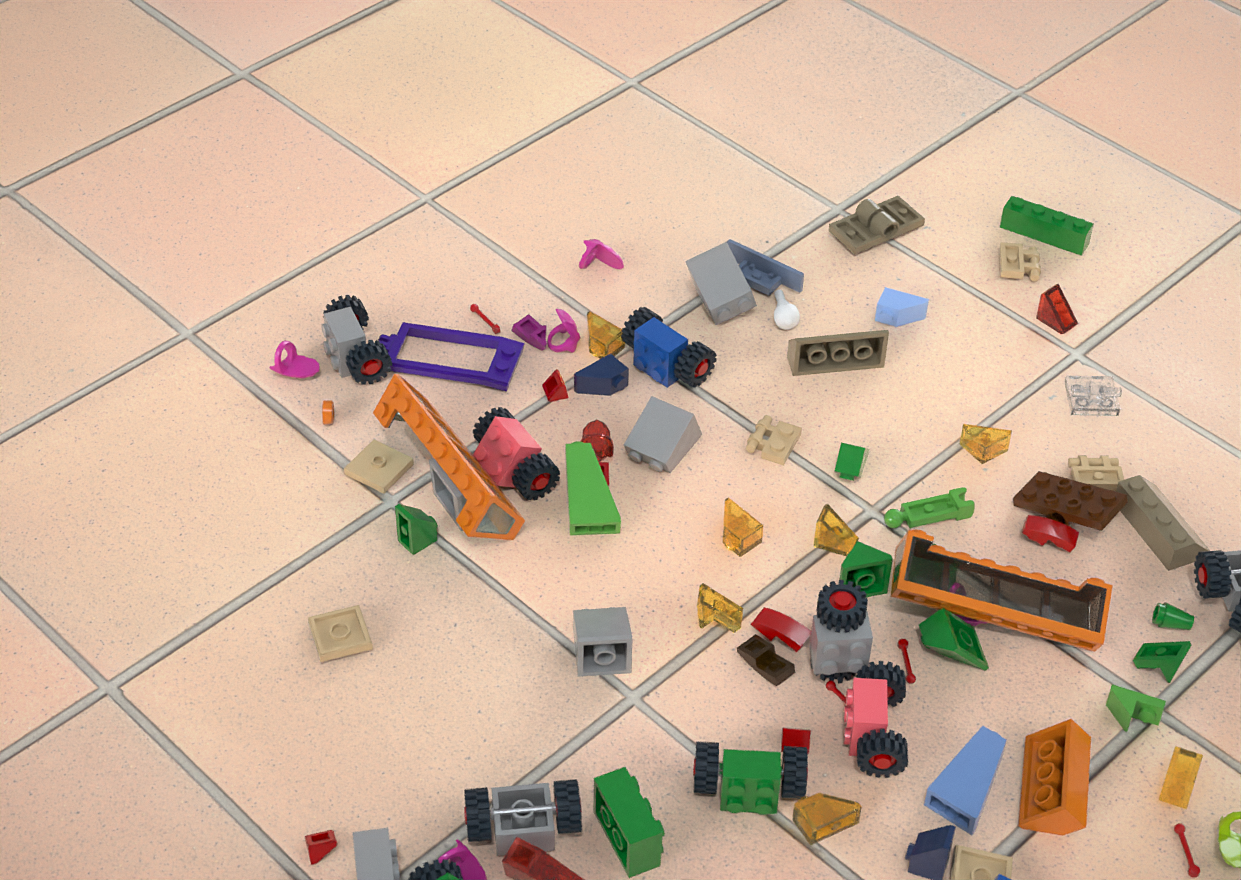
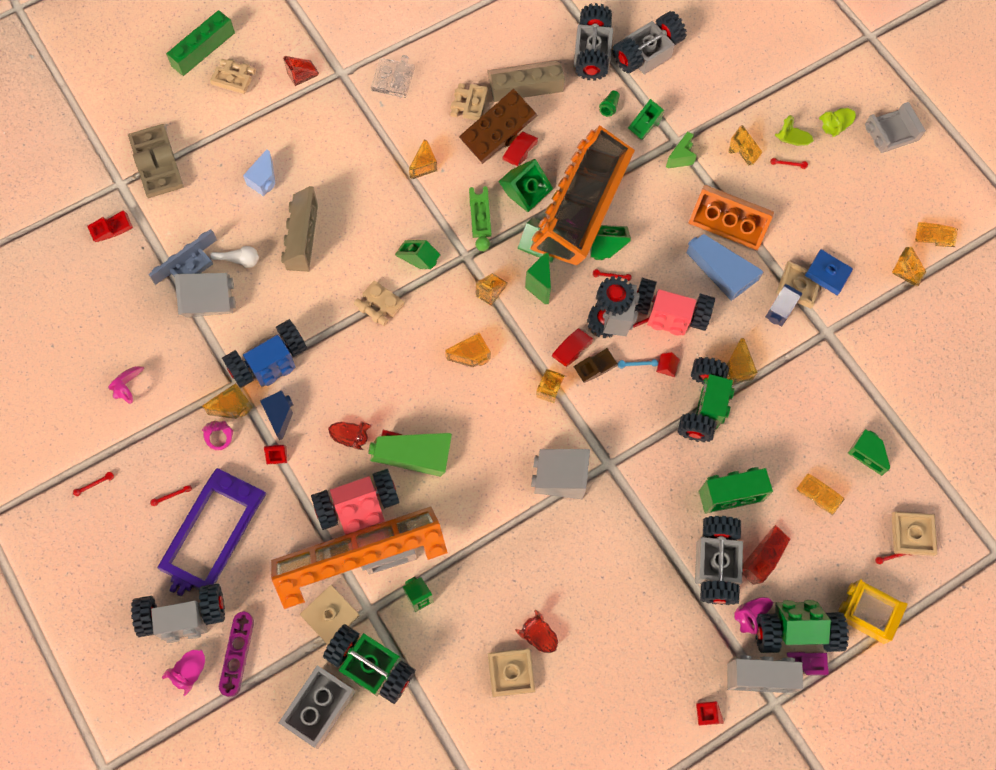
camera: 80 degrees left, 25 degrees up
orange tile [322,400,334,425] -> none
magenta slope [511,314,547,350] -> none
light grey slope [624,396,702,473] -> none
none -> red hinge [73,472,114,496]
none -> red slope [87,210,133,242]
none -> magenta beam [219,611,254,697]
none -> light grey brick [278,665,356,749]
none -> brick [323,624,416,704]
none -> green slope [499,159,553,212]
none -> clear red piece [515,610,558,653]
none -> dark azure hinge [618,359,659,369]

